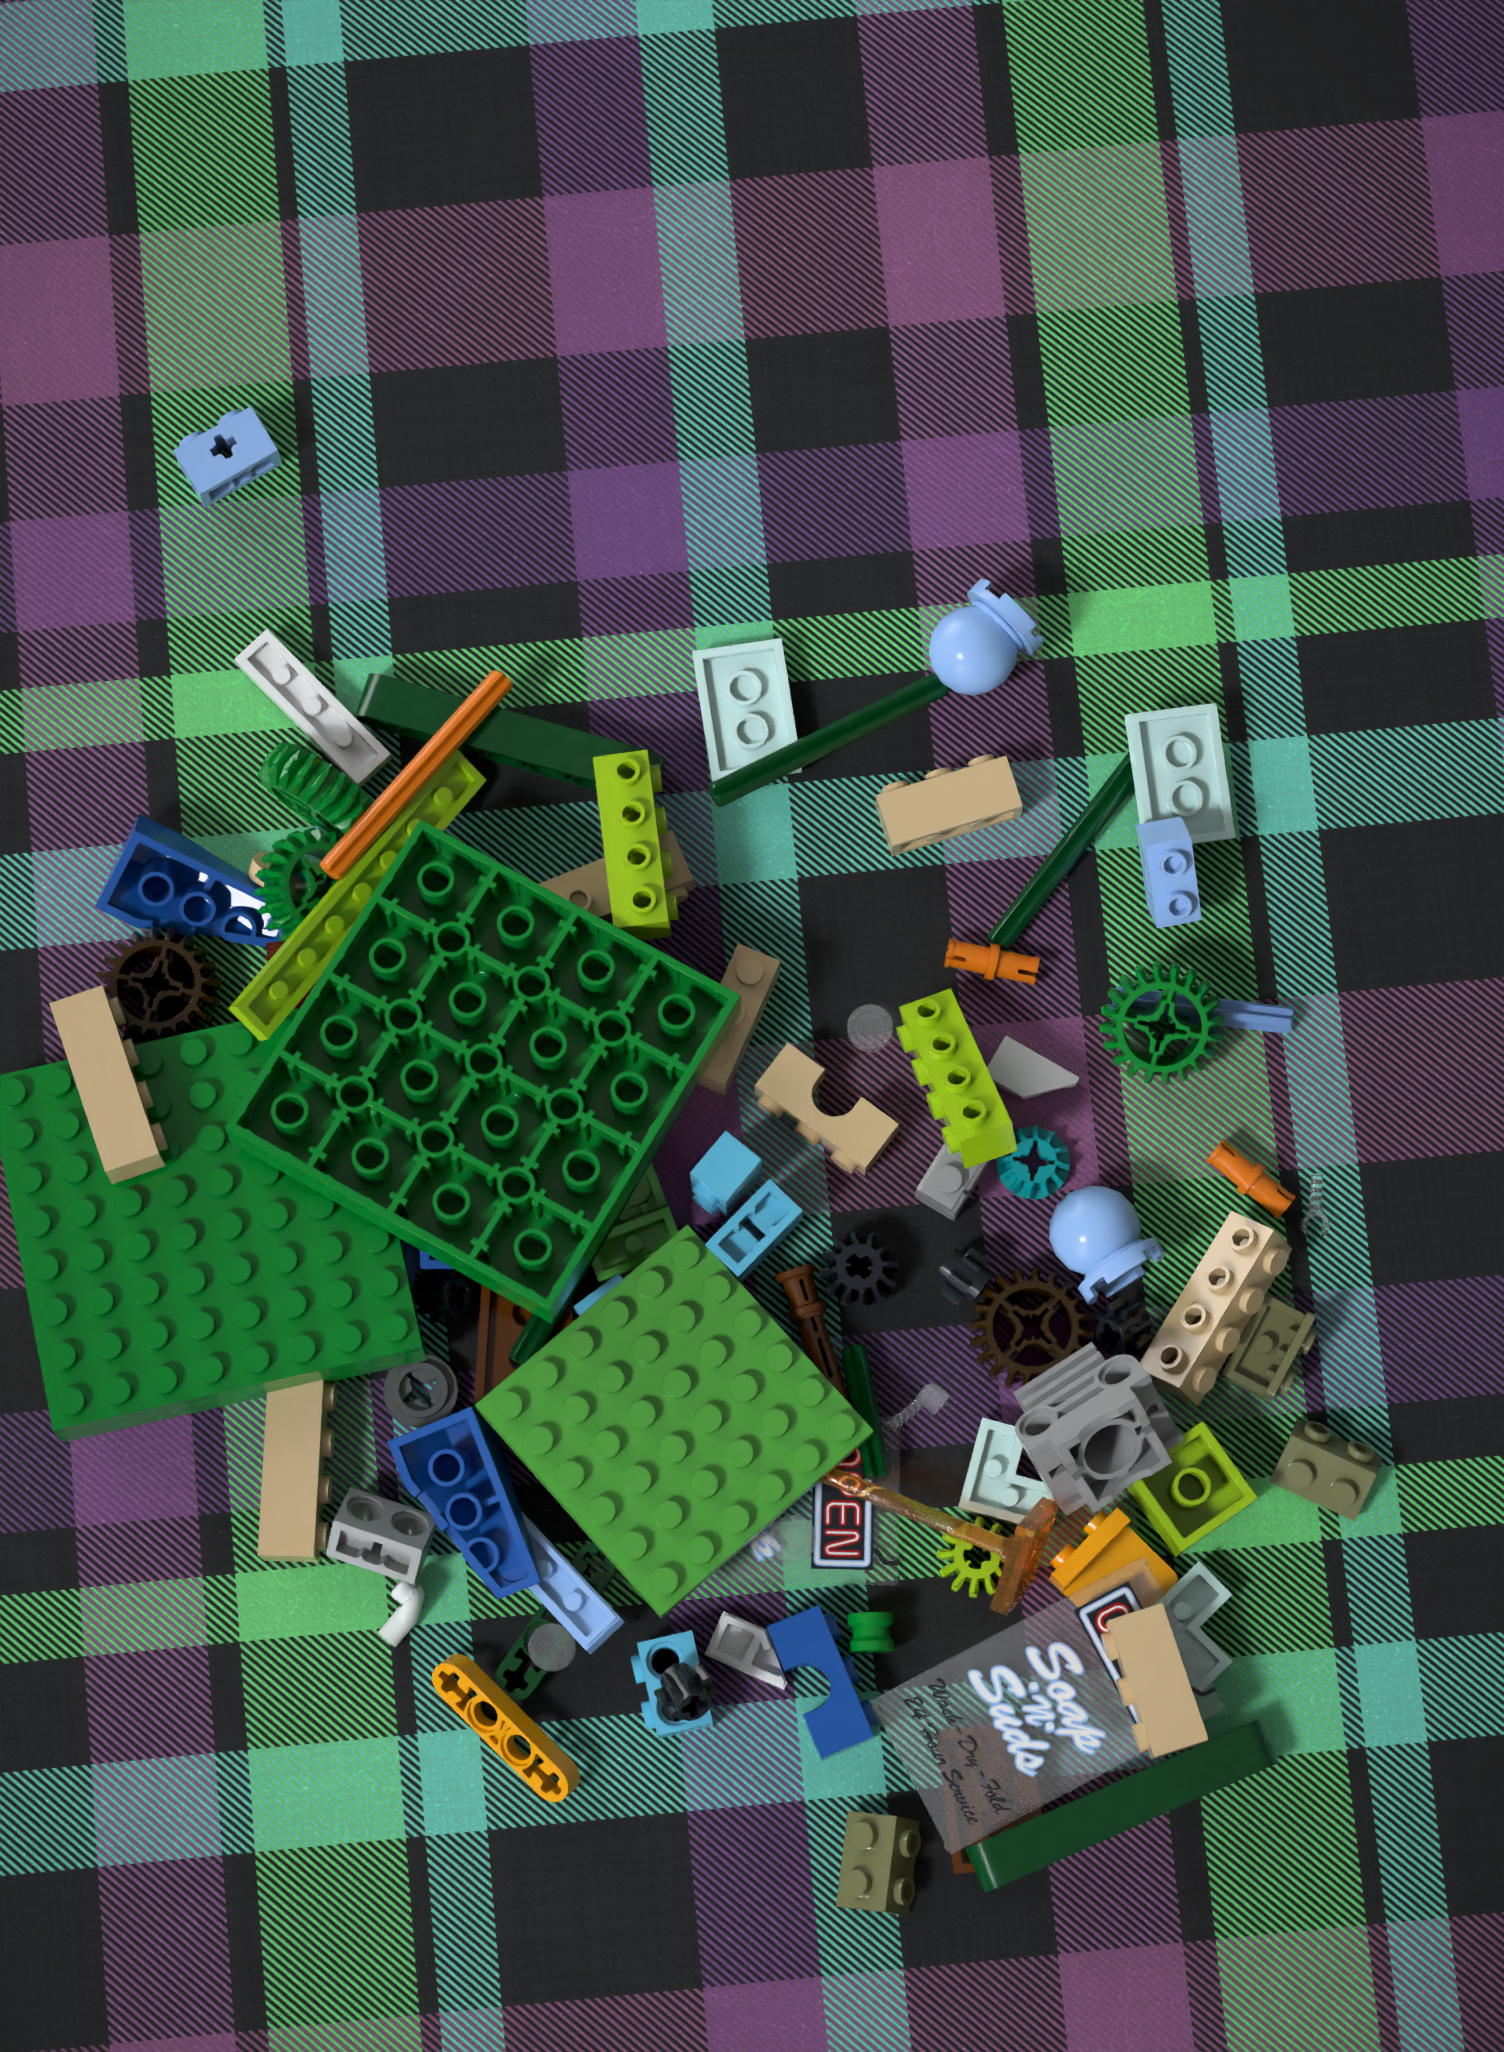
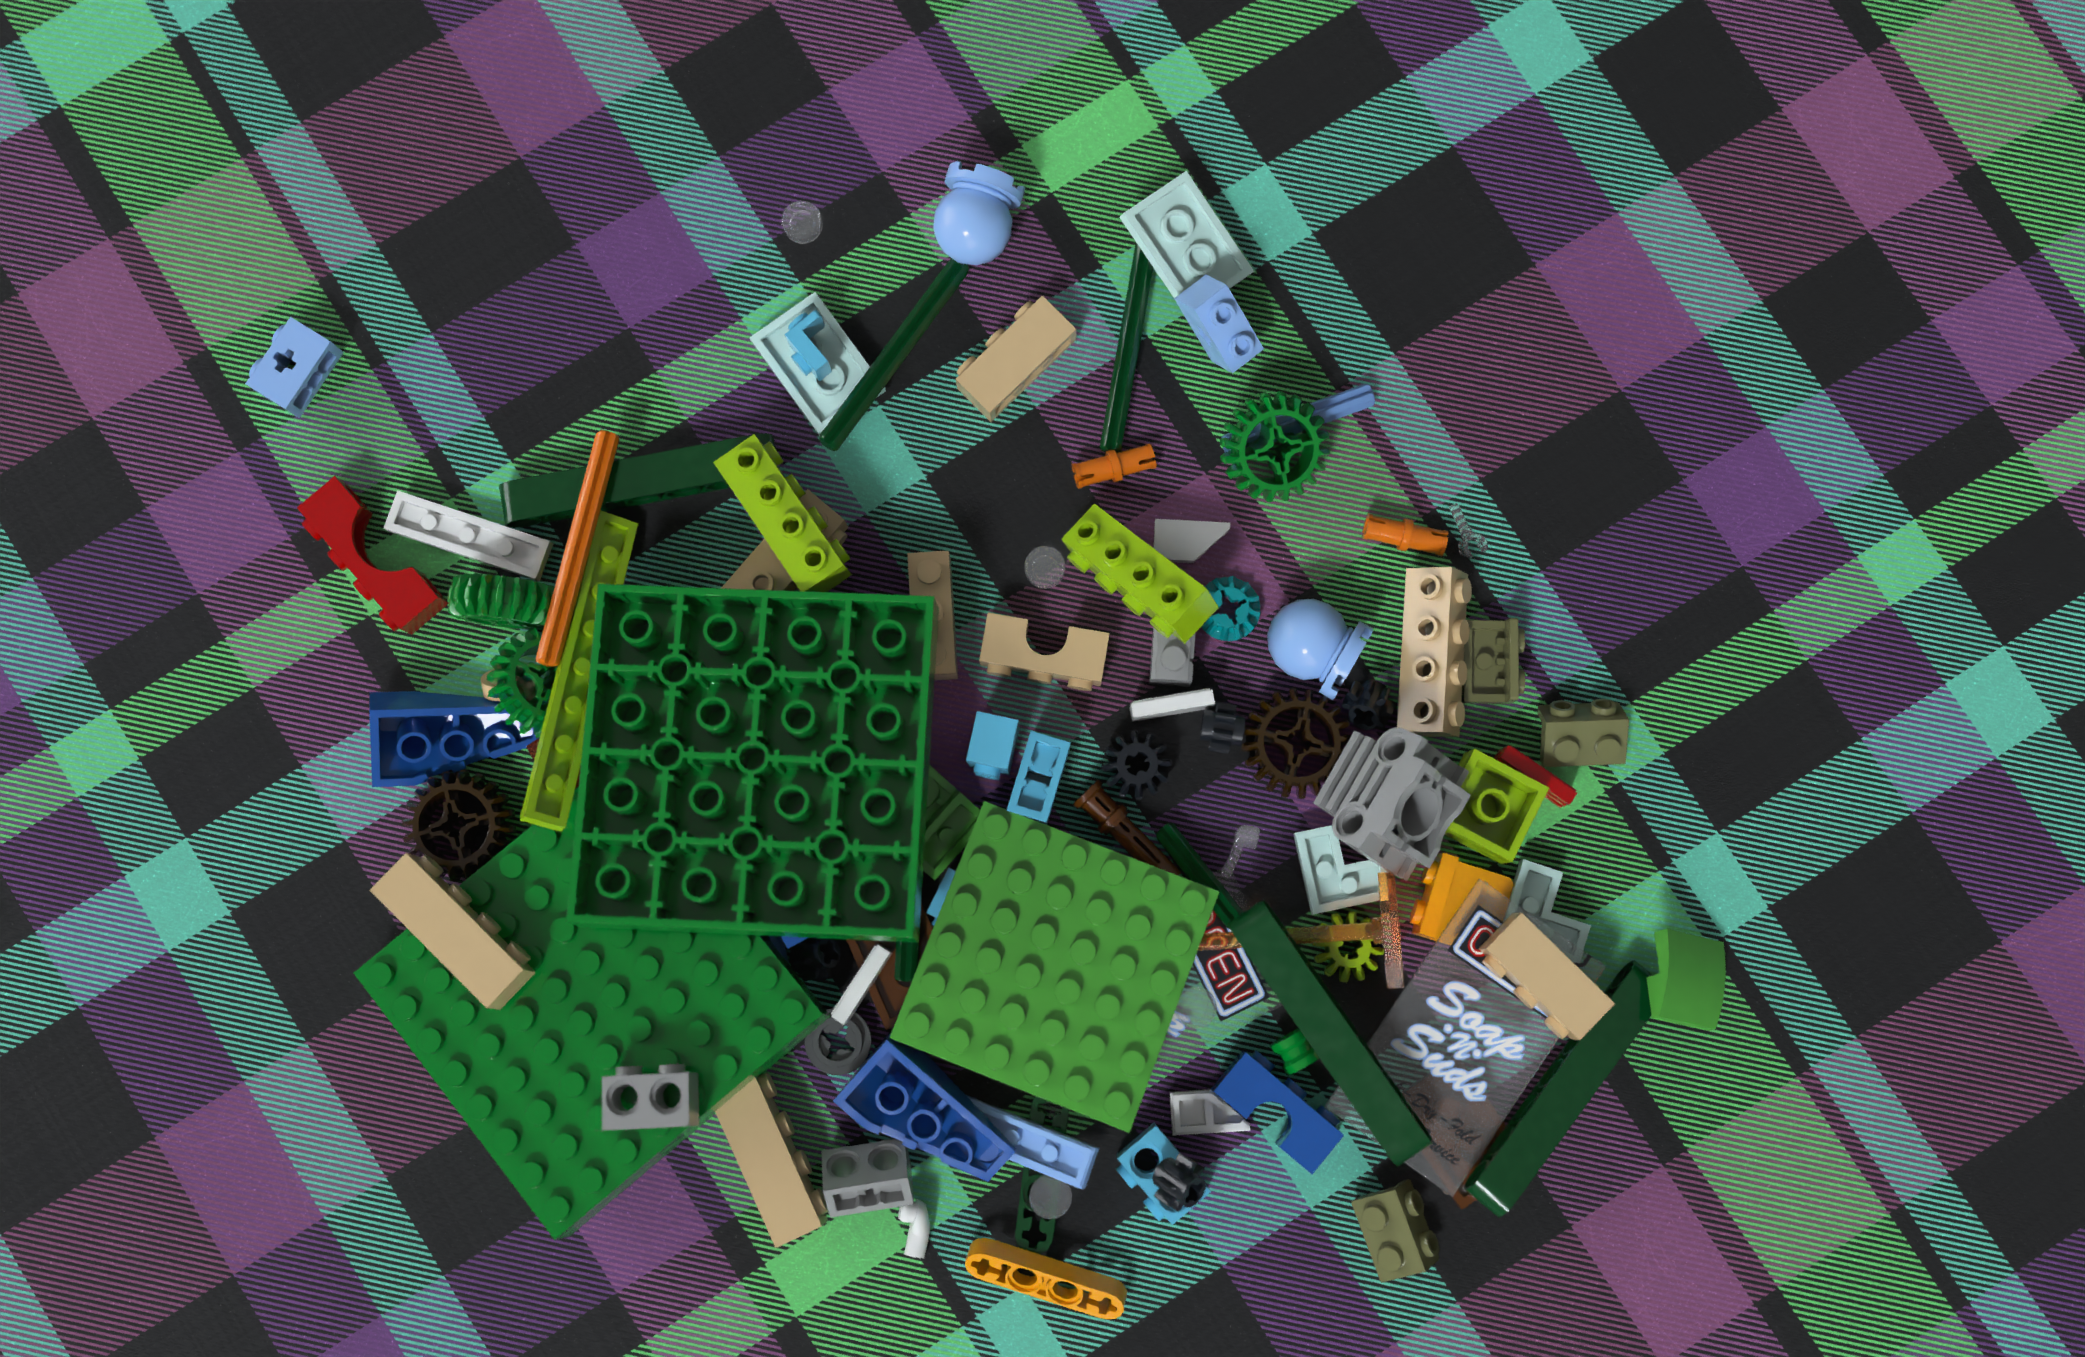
camera: 25 degrees left, 5 degrees up
none -> red arch [297,476,449,635]
none -> light grey brick [602,1064,699,1130]
none -> clear tile [781,201,823,244]
none -> medium azure bracket [784,310,832,381]
none -> white tile [831,944,893,1025]
none -> white tile [1130,688,1215,722]
none -> dark green beam [1228,899,1434,1166]
none -> red tile [1494,745,1577,808]
none -> bright green slope [1647,928,1726,1031]

